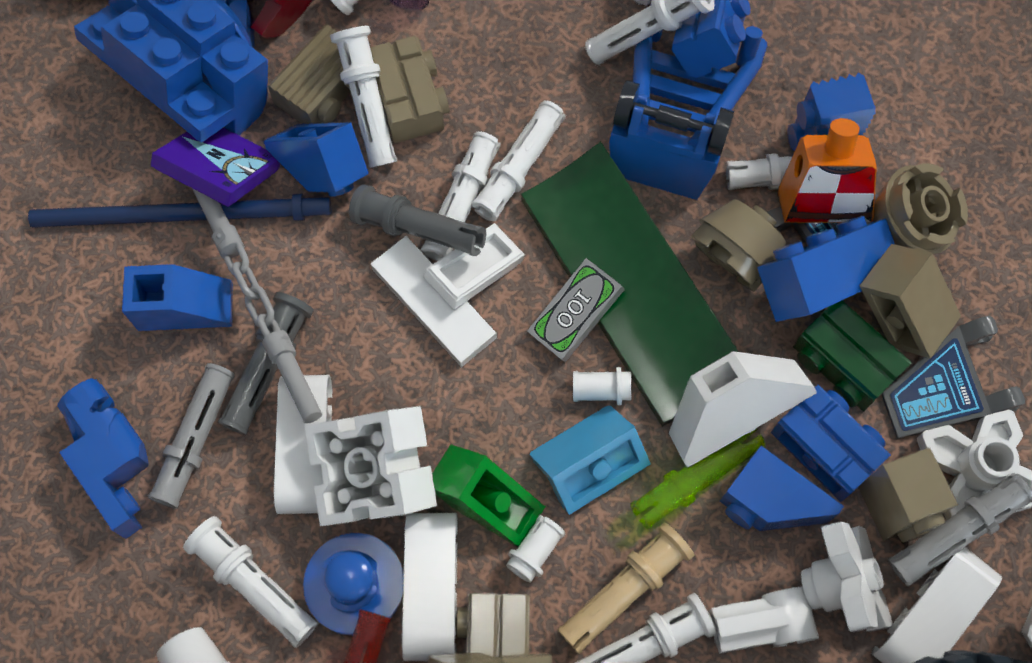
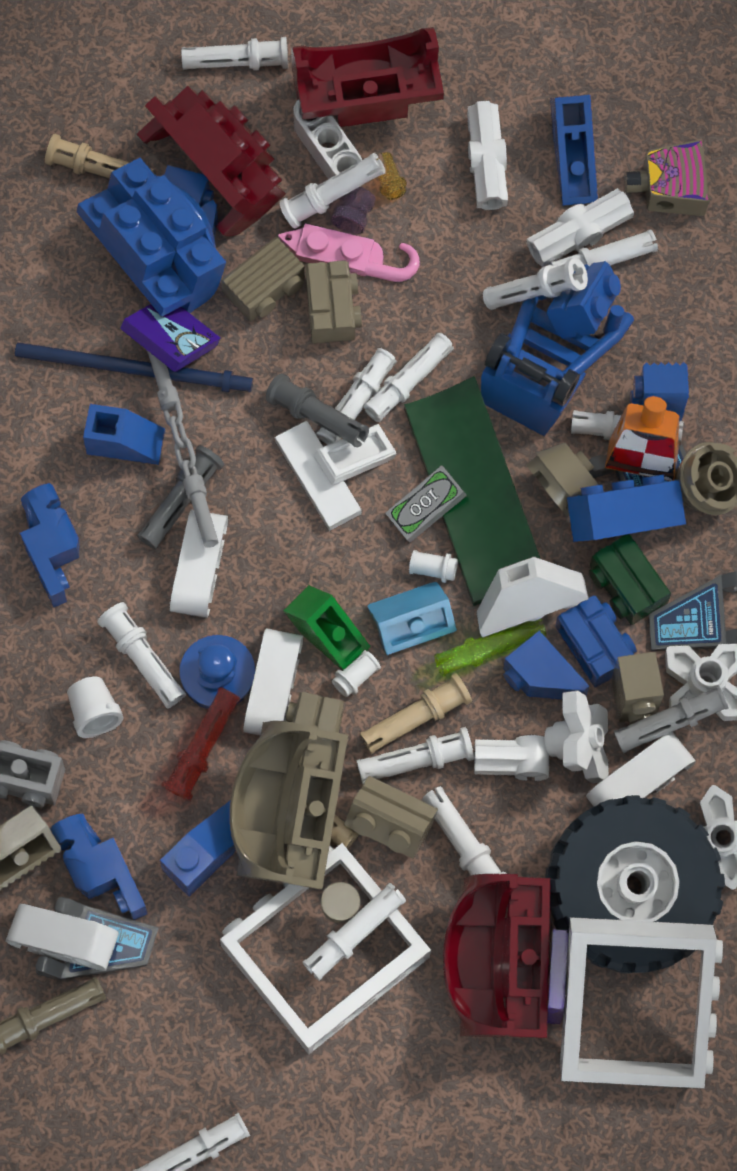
camera: 10 degrees right, 0 degrees up
light grey pin [148,363,235,509] -> none
blue slope [263,122,369,197] -> none
white brick [304,406,437,526] -> none
white pin [330,26,397,168] -> none
dark tan brick [860,244,961,359] -> none
none -> bright pink plate [278,224,420,282]

